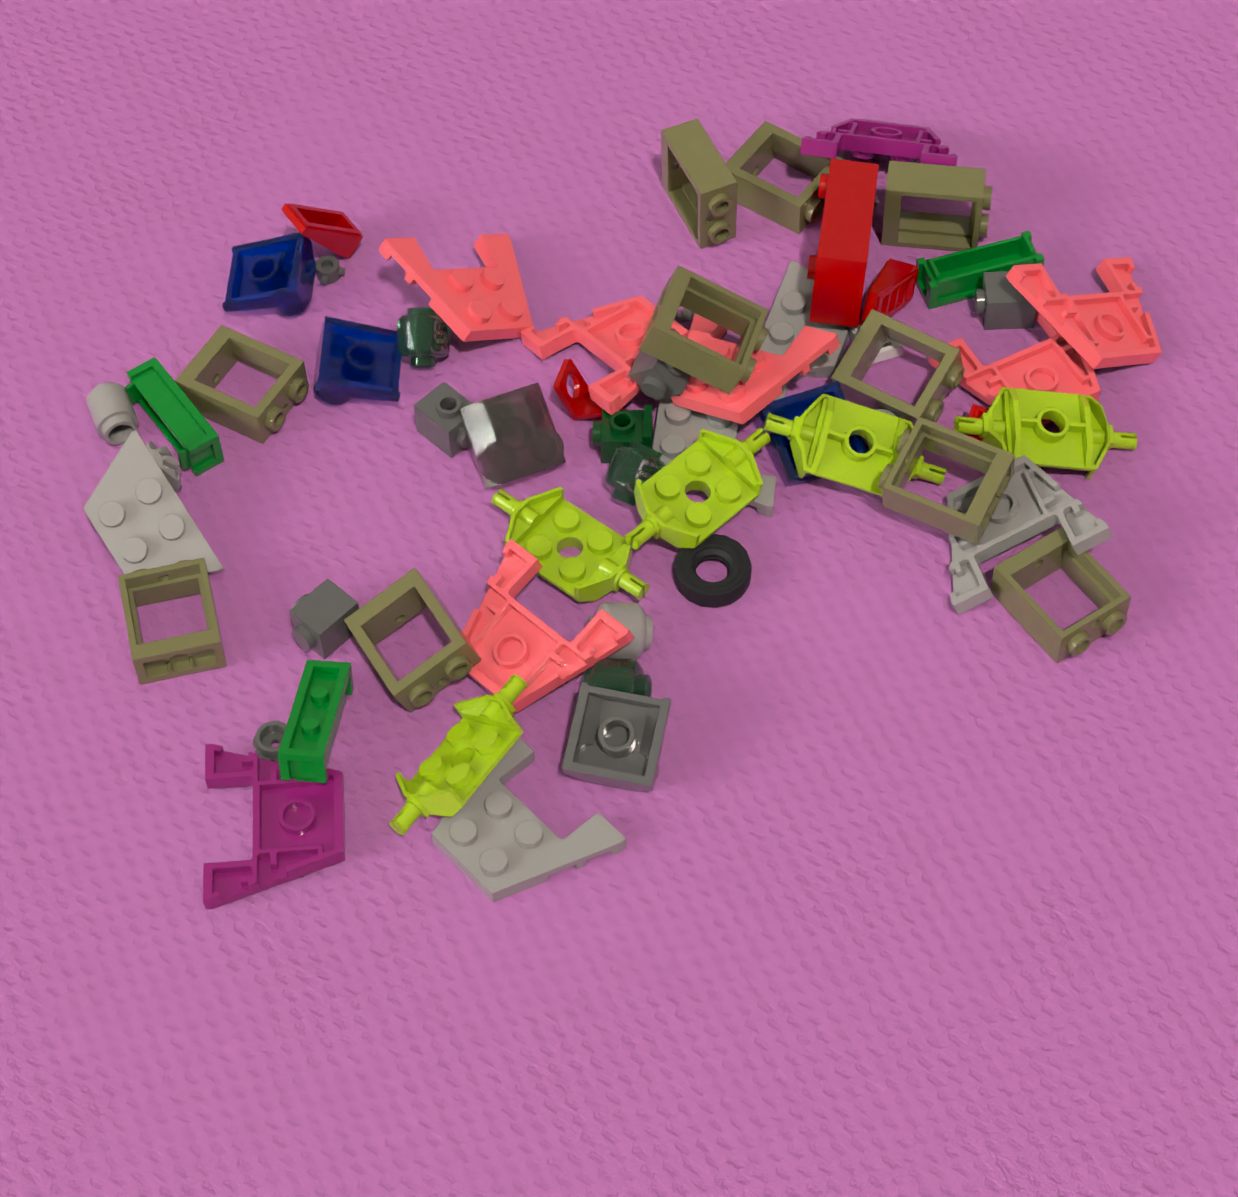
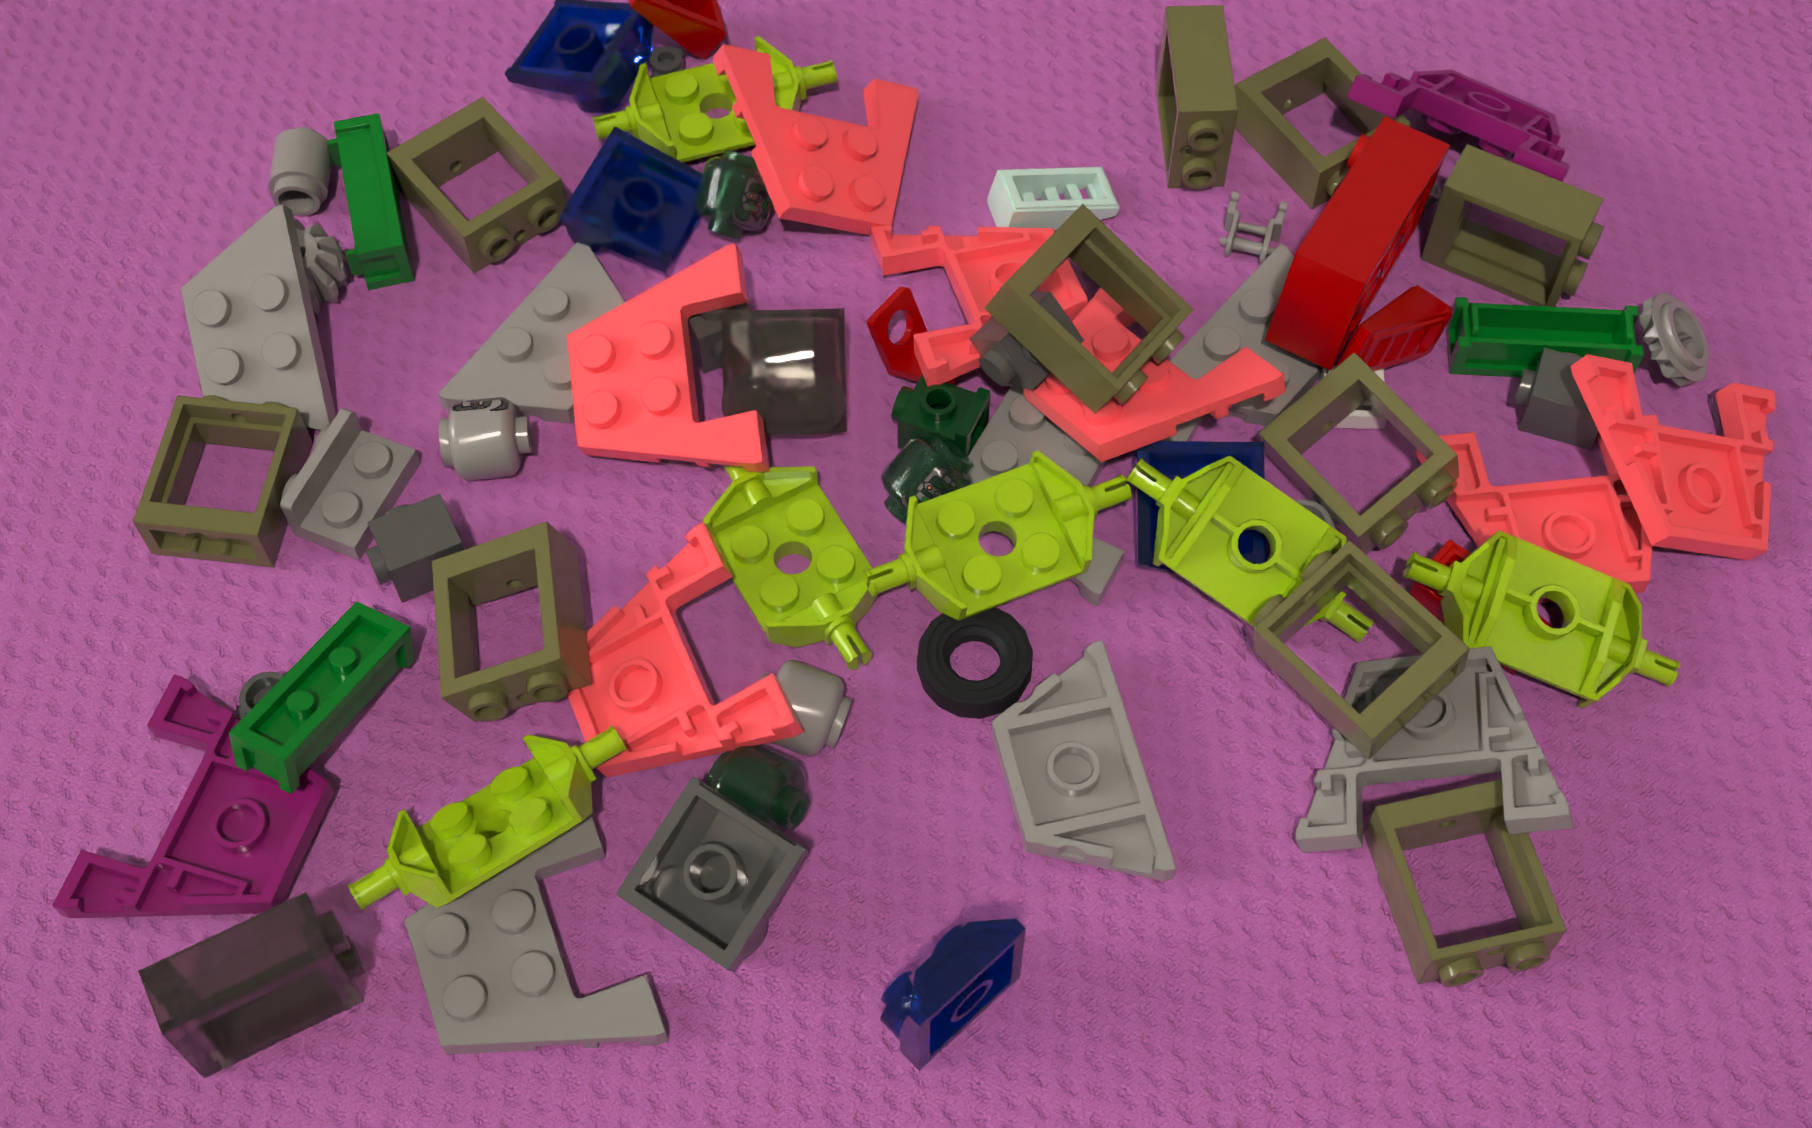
camera: 20 degrees right, 5 degrees up
none -> clear smoke window [138,892,366,1079]
none -> light grey bracket [280,408,420,560]
none -> light grey wing [438,239,625,424]
none -> light grey head [439,397,533,481]
none -> coral wing [567,243,770,473]
none -> lime plate [592,36,838,165]
none -> clear blue slope [880,918,1026,1071]
none -> light aqua slope [987,167,1120,231]
none -> light grey wing [991,640,1176,881]
none -> light grey piece [1220,191,1288,264]
none -> light grey gear [1639,292,1709,387]

